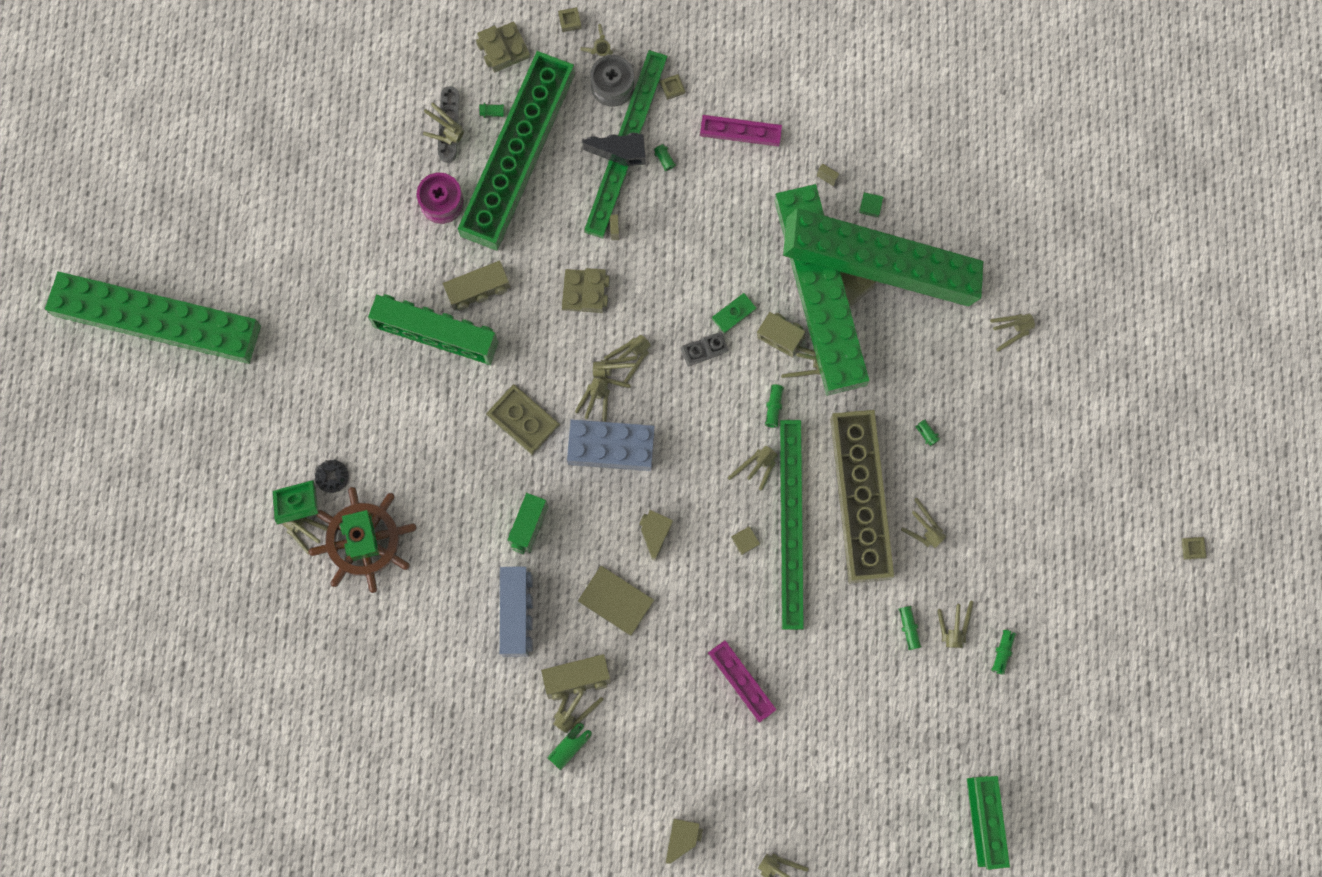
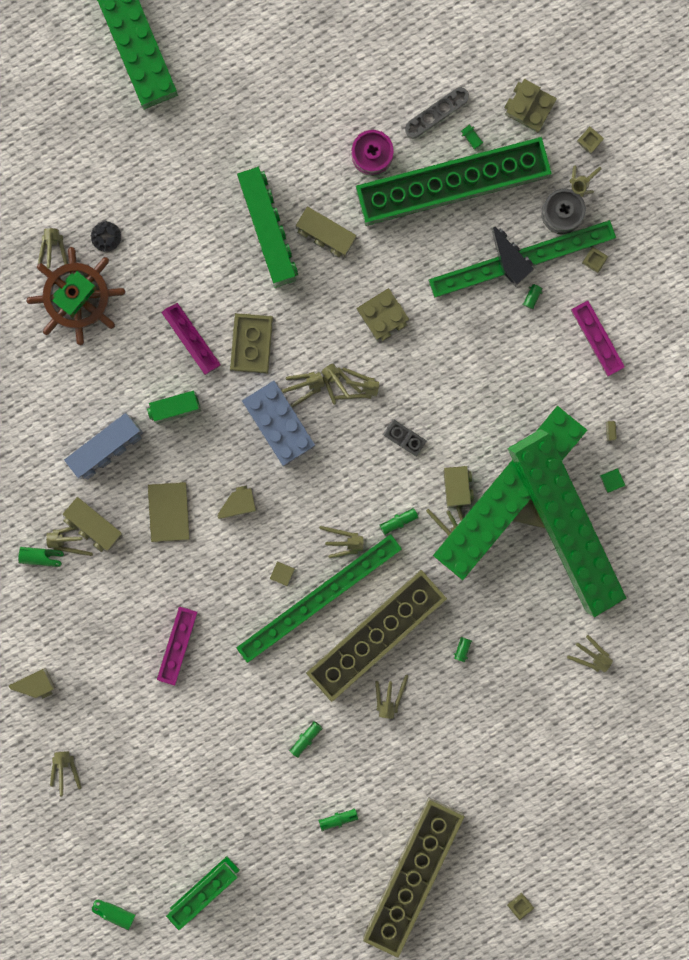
camera: 55 degrees right, 10 degrees up
green tile [272,480,318,525] -> none
olive plant [423,103,465,145] -> none
olive tile [610,214,619,240] -> none
green plate [712,293,757,334] -> none
olive plant [937,601,974,648] -> none
none -> magenta plate [161,303,221,375]
none -> olive brick [363,797,465,958]

